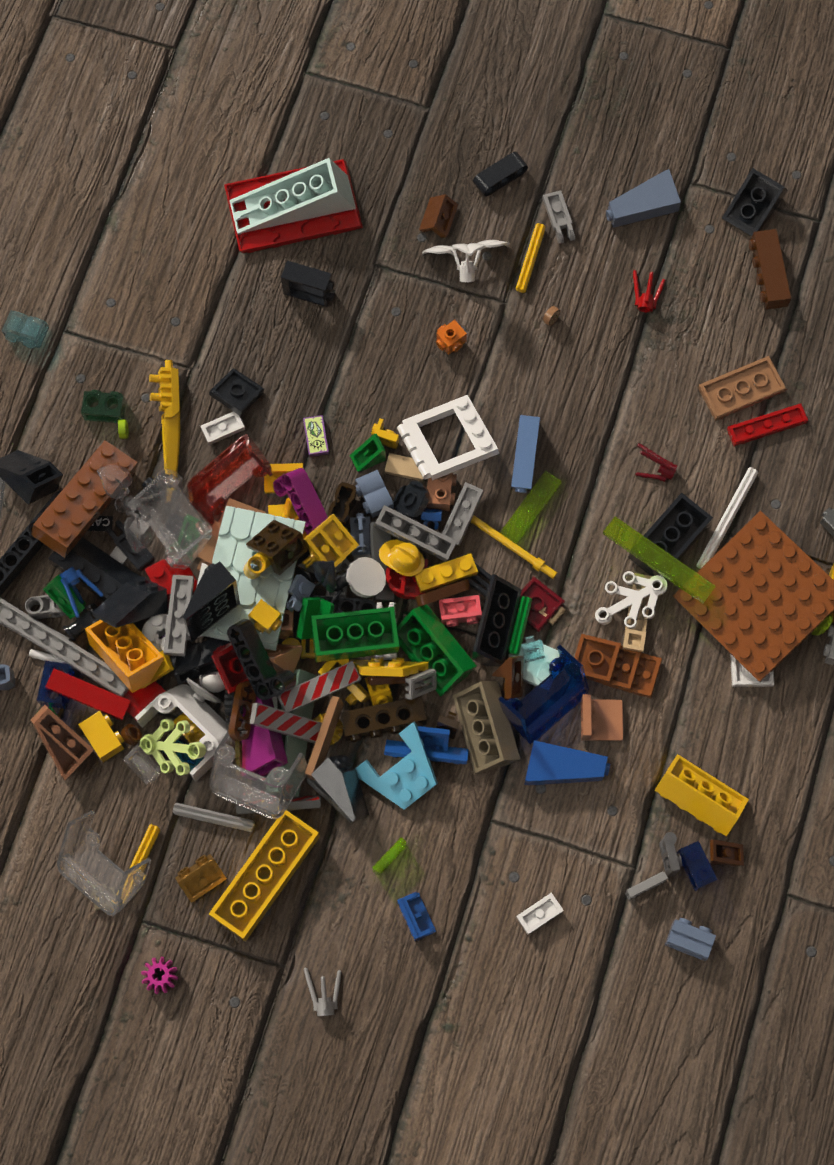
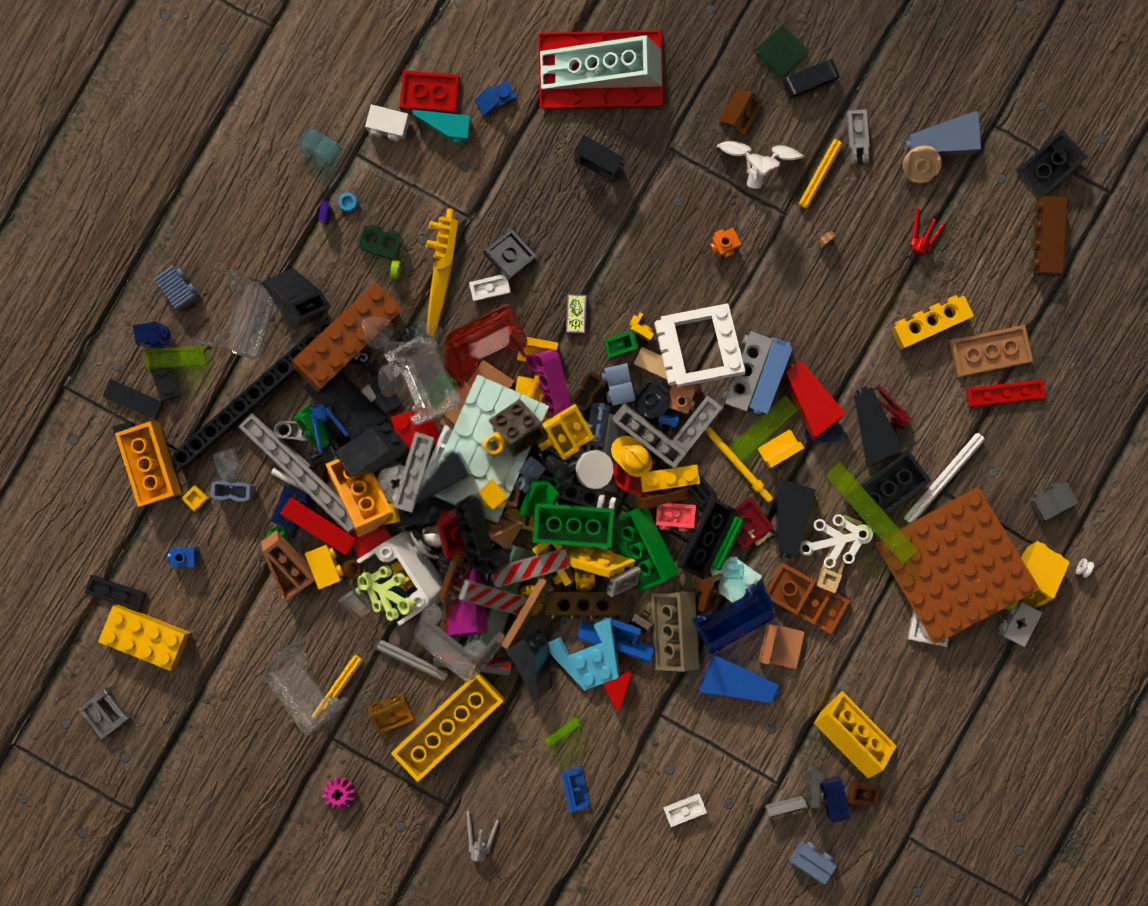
camera: 10 degrees right, 15 degrees up
none -> dark purple tile [318,201,331,224]
none -> dark azure tile [338,193,358,213]
none -> white brick [365,105,410,142]
none -> red tile [399,70,460,114]
none -> teal slope [412,110,471,145]
none -> blue slope [474,80,517,116]
none -> red slope [603,670,632,710]
none -> light grey brick [722,331,773,412]
none -> clear green tile [754,24,808,78]
none -> yellow panel [758,430,804,468]
none -> black slope [775,479,816,559]
none -> red slope [784,361,846,441]
none -> clear blue plate [804,423,843,443]
none -> black slope [854,386,903,466]
none -> yellow brick [890,295,974,350]
none -> tan tile [903,145,942,183]

